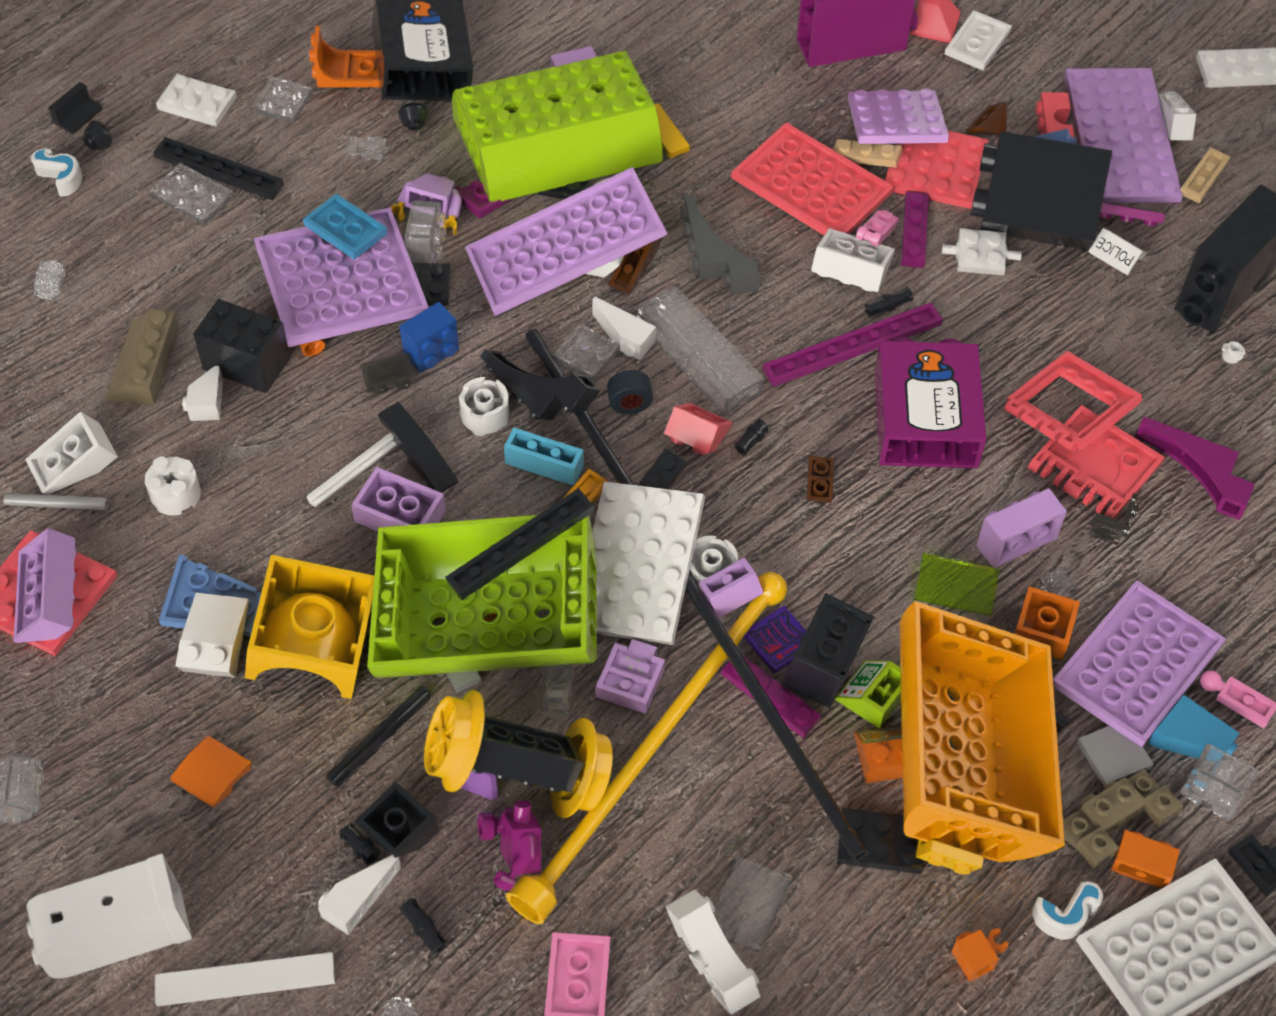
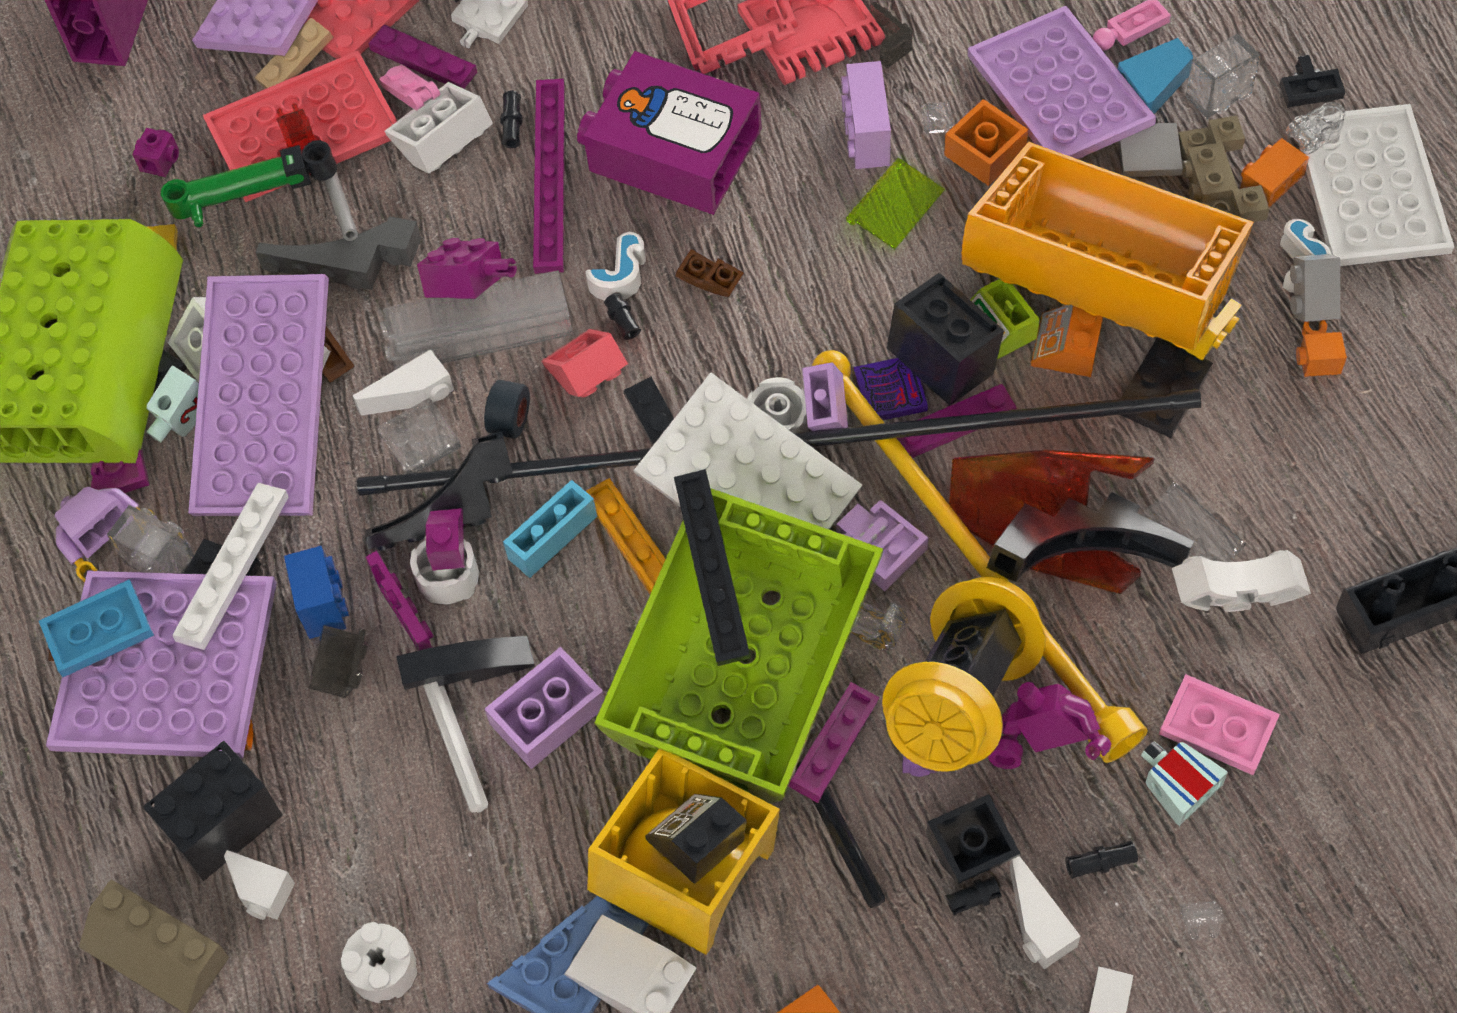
camera: 60 degrees left, 5 degrees up
none -> magenta brick [132,127,179,178]
none -> light aqua torso [146,365,199,443]
none -> green piece [160,140,337,227]
none -> white plate [173,483,289,650]
none -> clear red brick [276,103,316,151]
none -> light grey piece [325,171,358,241]
none -> magenta wing [365,550,434,651]
none -> magenta brick [417,238,517,299]
none -> magenta slope [426,508,465,571]
none -> white animal [585,232,646,300]
none -> black slope [645,794,747,884]
none -> magenta plate [788,682,880,803]
none -> clear red windscreen [949,449,1154,594]
none -> black arch [986,492,1195,583]
none -> torso [1141,741,1228,826]
none -> clear piece [1286,102,1345,155]
none -> light grey brick [1290,254,1341,322]

